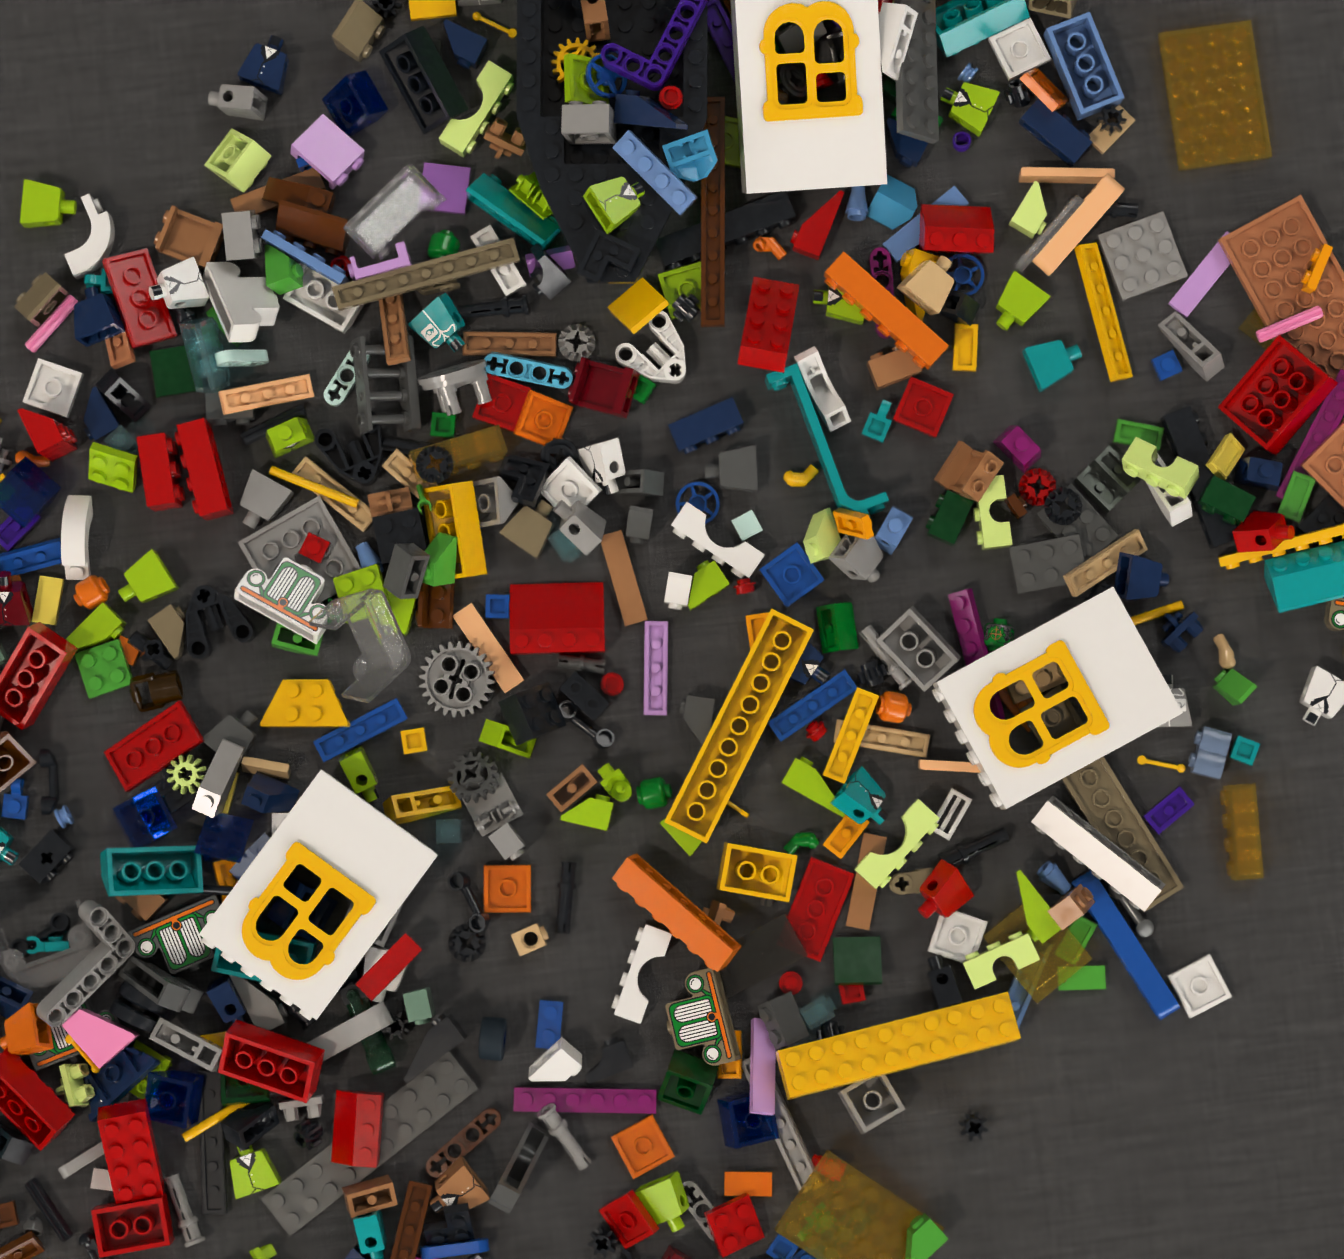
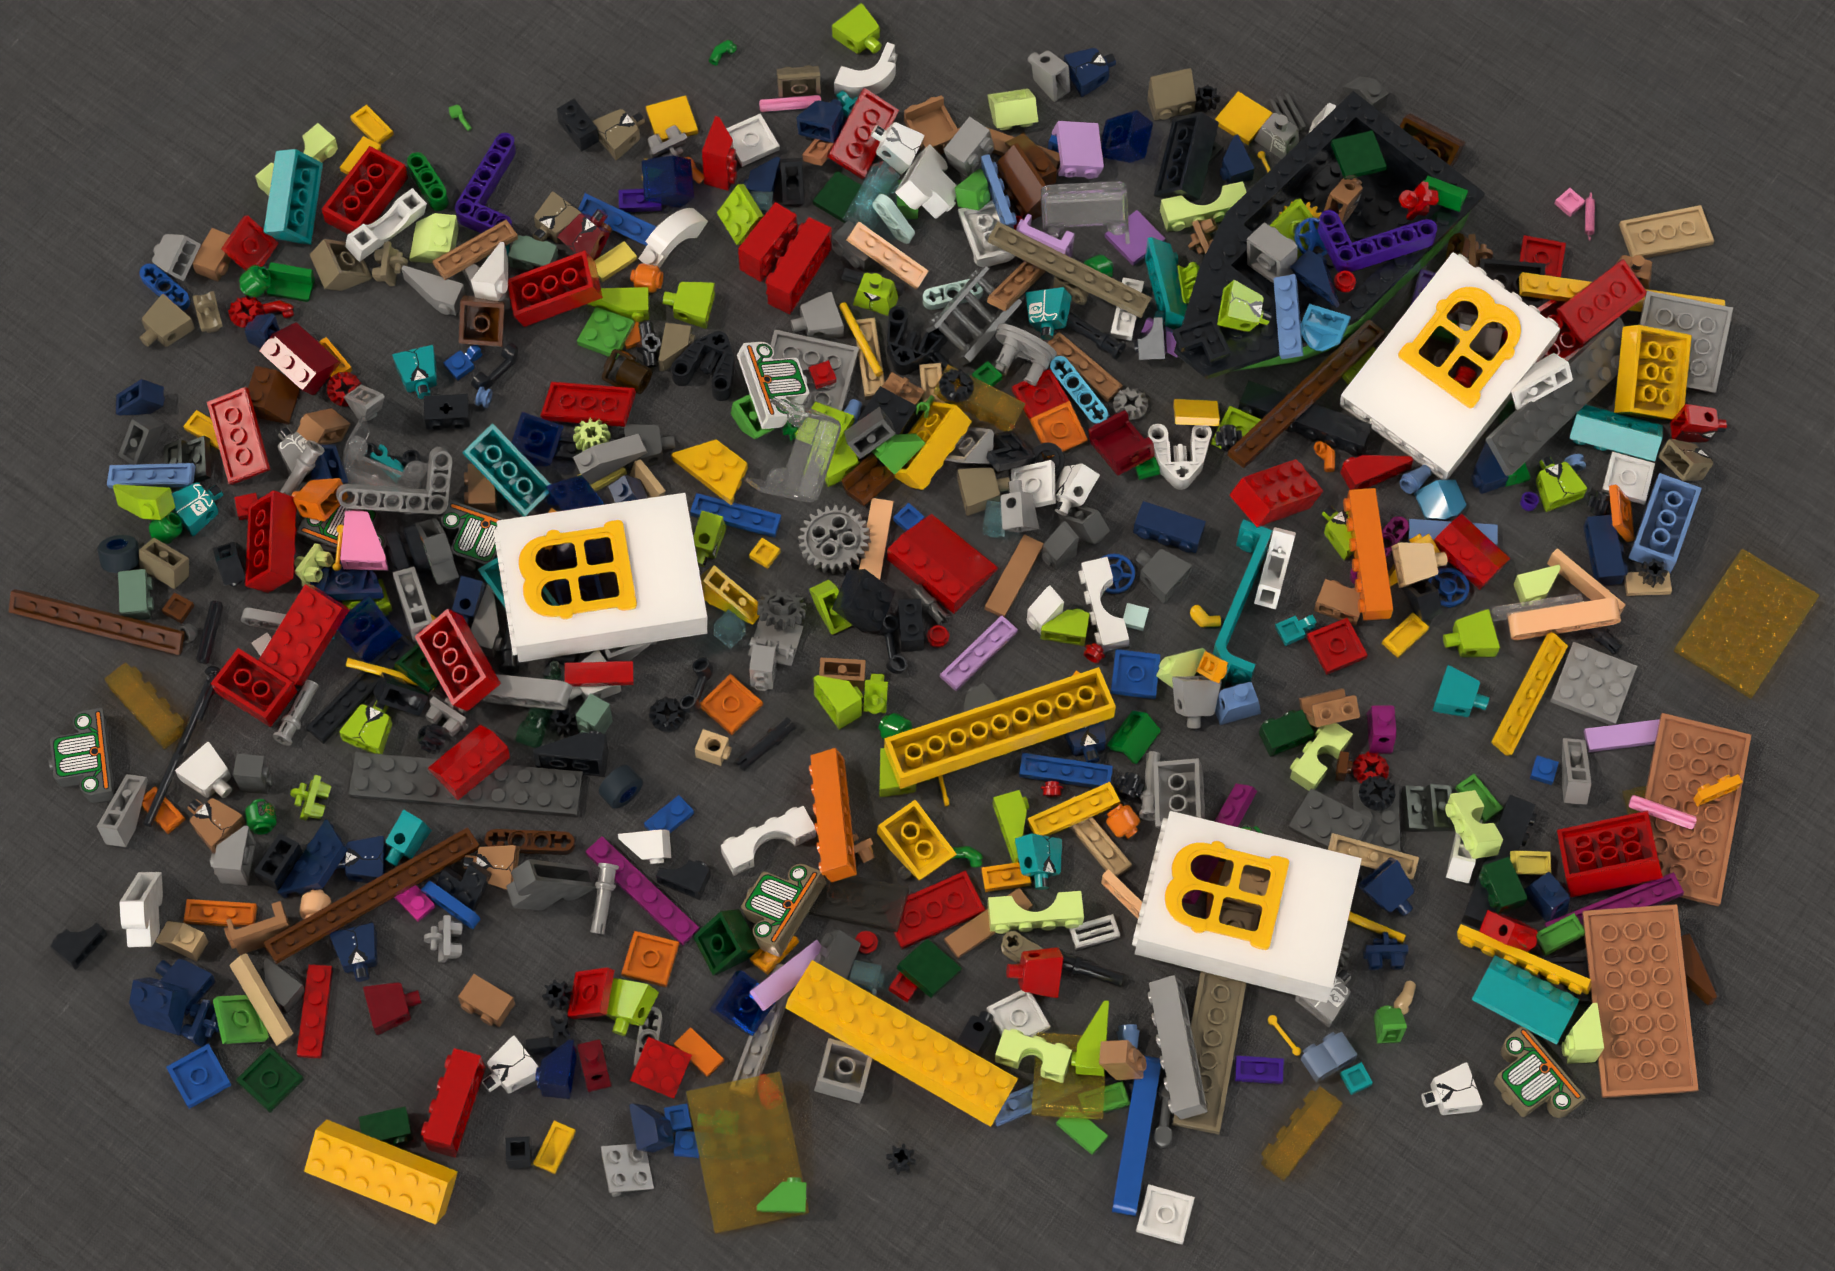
camera: 40 degrees right, 20 degrees down
medium nougat brick [342,1175,398,1218] -> none

